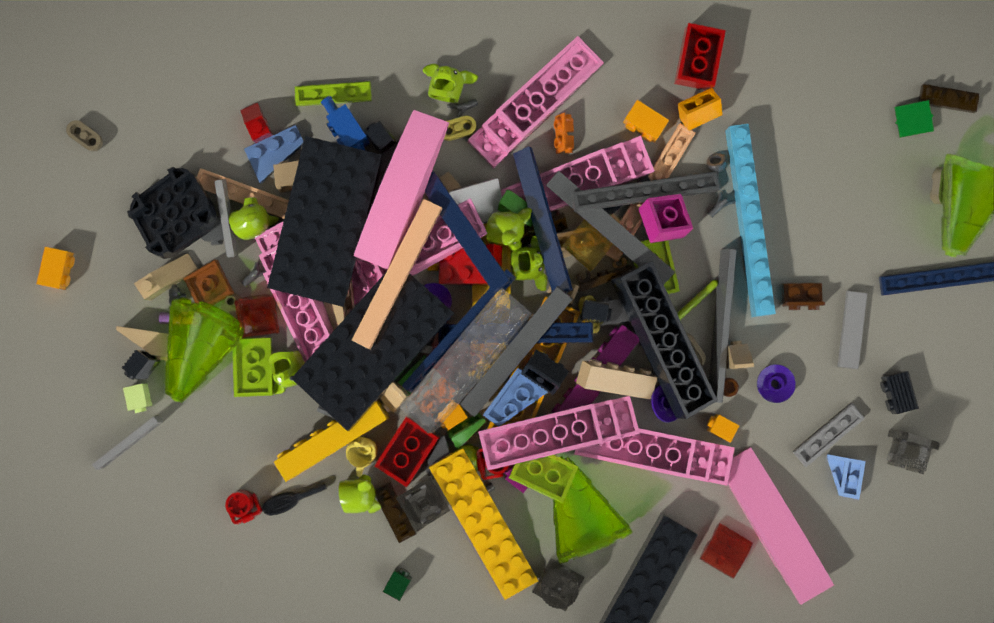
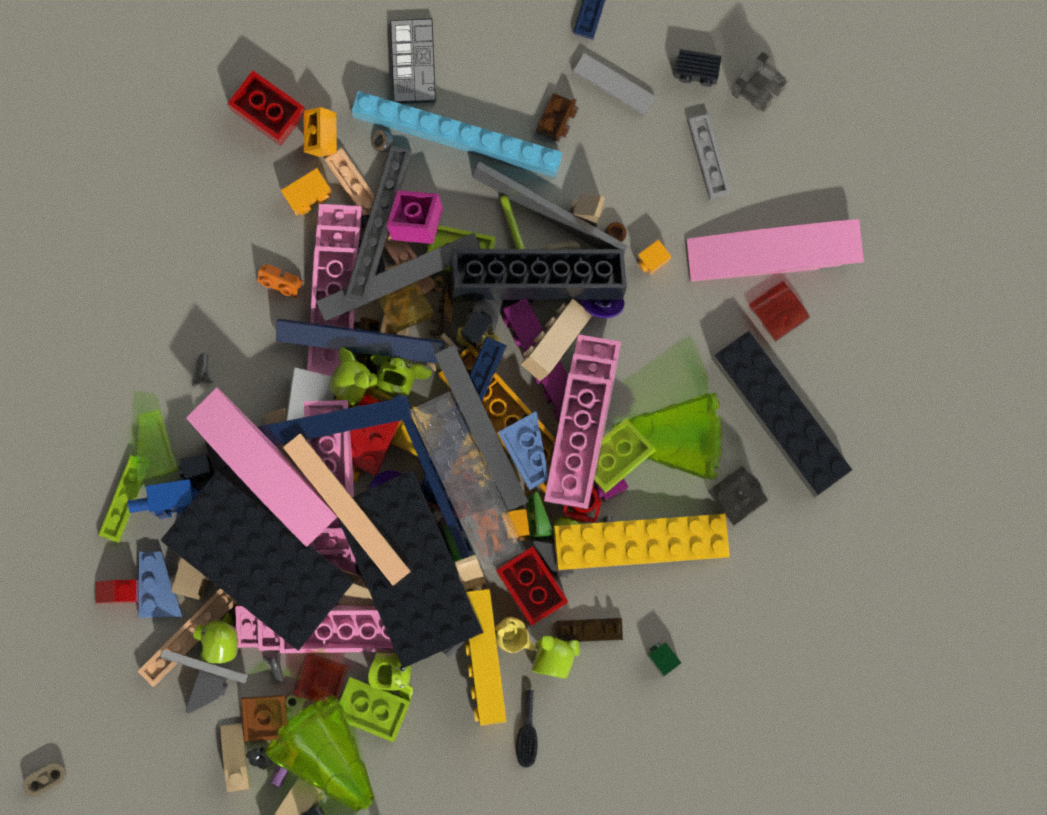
camera: 65 degrees left, 5 degrees down
black tile [127,167,216,259] -> none
red piece [225,490,262,525] -> none
clear smoke piece [396,477,450,531] -> none
lime piece [423,64,478,103] -> none
light yellow plate [443,116,476,141] -> none
bright pink slope [467,36,604,169] -> none
bright green slope [497,189,533,227] -> none
black brick [521,349,569,395] -> none
bright pink slope [574,428,735,486] -> none
dark grey bar [707,192,736,218] -> none
dark purple dish [757,365,796,403] -> none
light blue wing [827,454,866,500] -> none
none -> clear neon green wing [136,409,178,483]
none -> tile [390,18,436,104]

